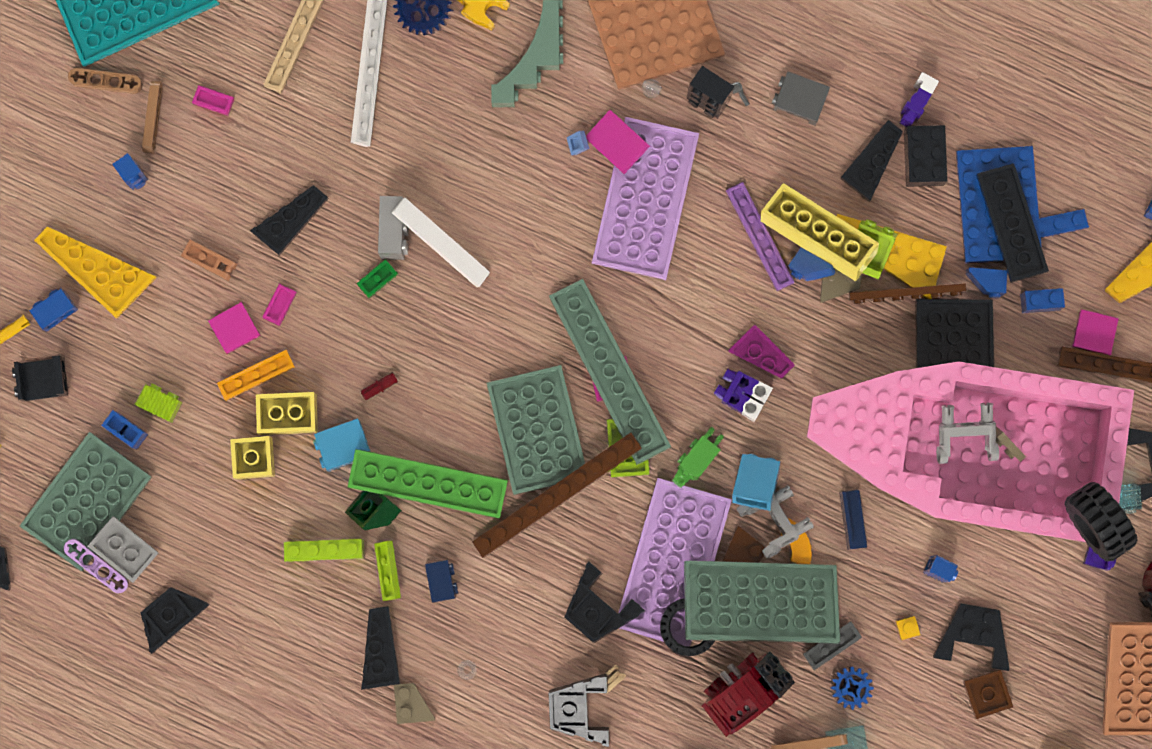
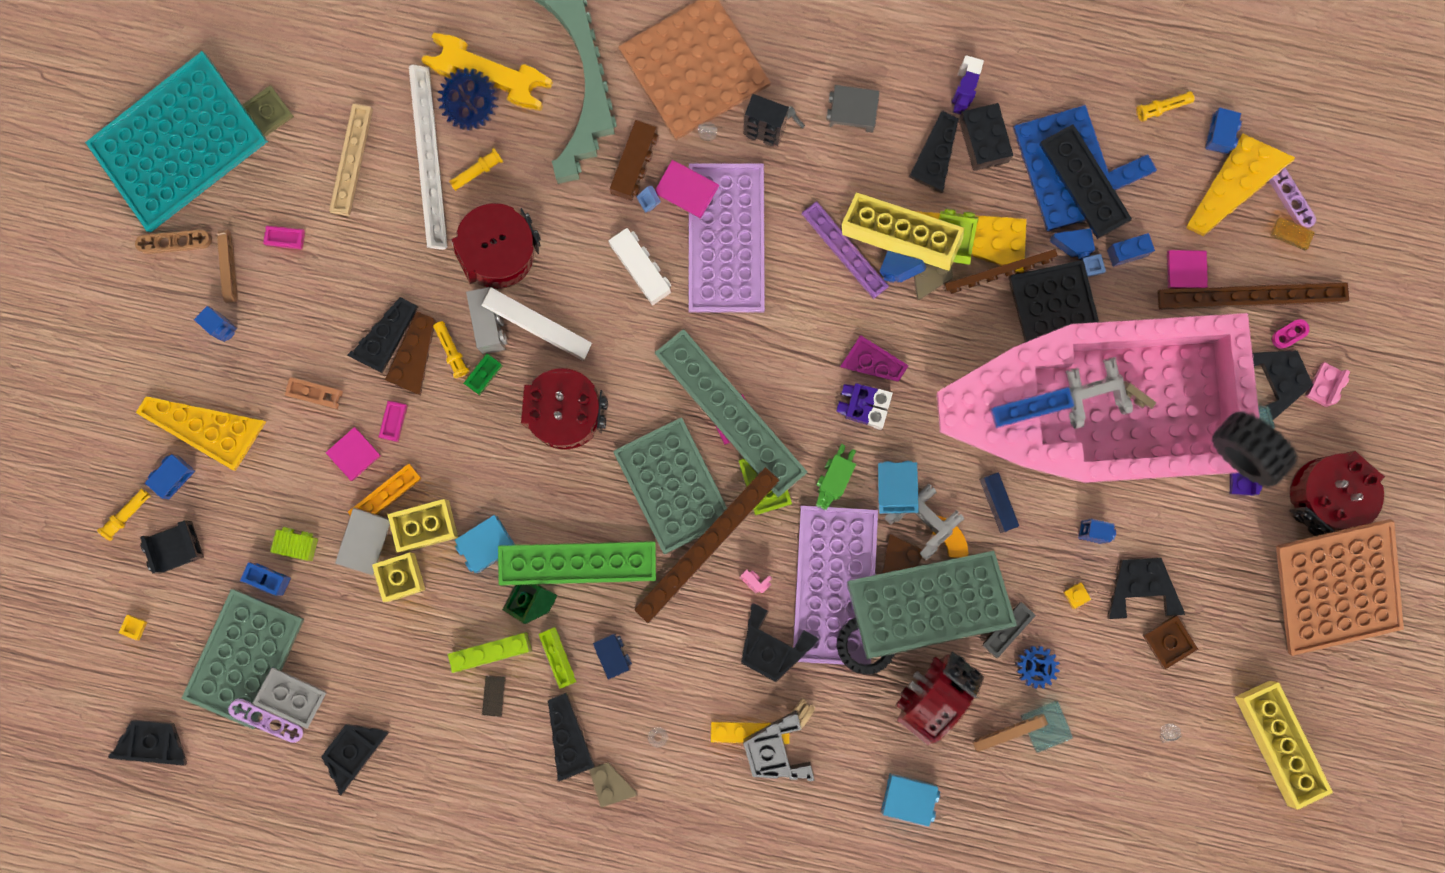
camera: 15 degrees left, 0 degrees up
dark red axle [361,372,398,400] -> none
none -> light grey tile [335,508,390,575]
none -> reddish brown wing [385,311,436,396]
none -> yellow pin [433,321,470,378]
none -> yellow pin [449,148,503,191]
none -> dark red piece [451,203,541,289]
none -> clear smoke tile [482,675,506,717]
none -> dark red piece [521,368,608,450]
none -> white brick [608,228,671,306]
none -> reddish brown brick [610,120,659,201]
none -> yellow plate [711,721,789,744]
none -> bright pink bracket [739,570,772,594]
none -> blue plate [990,387,1075,428]
none -> medium blue plate [1081,254,1106,277]
none -> yellow pin [1136,91,1195,122]

